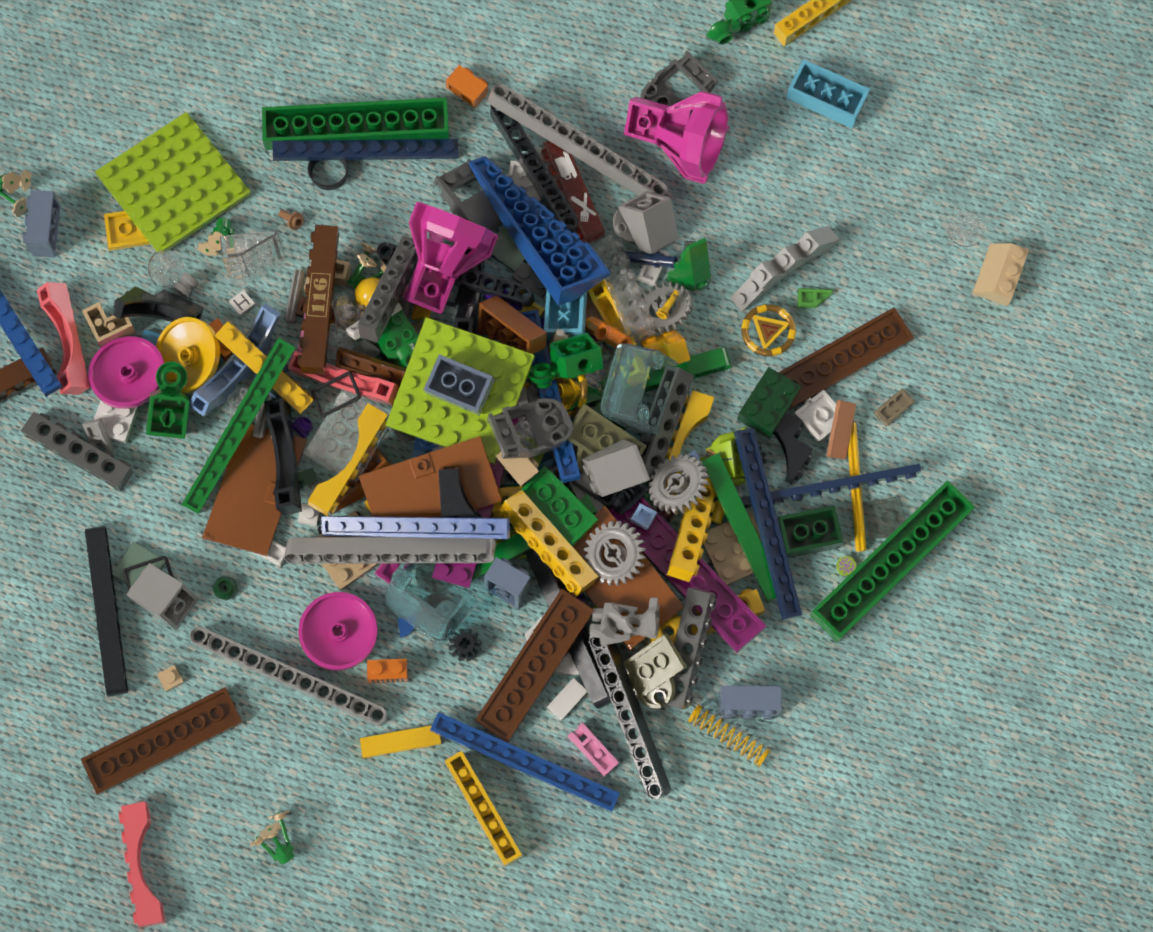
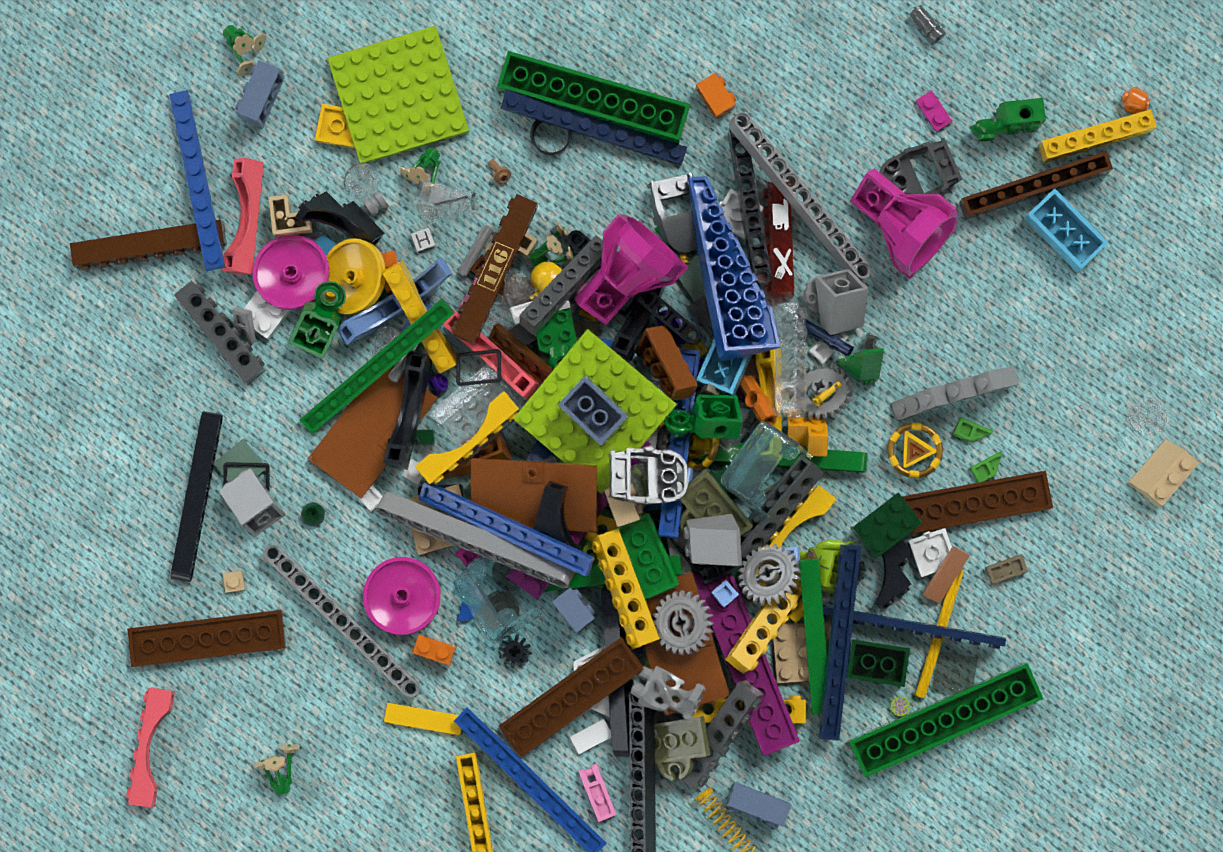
camera: 25 degrees right, 10 degrees up
none -> dark pink plate [915,90,952,133]
none -> reddish brown brick [959,151,1113,220]
none -> bright green tile [969,451,1003,483]

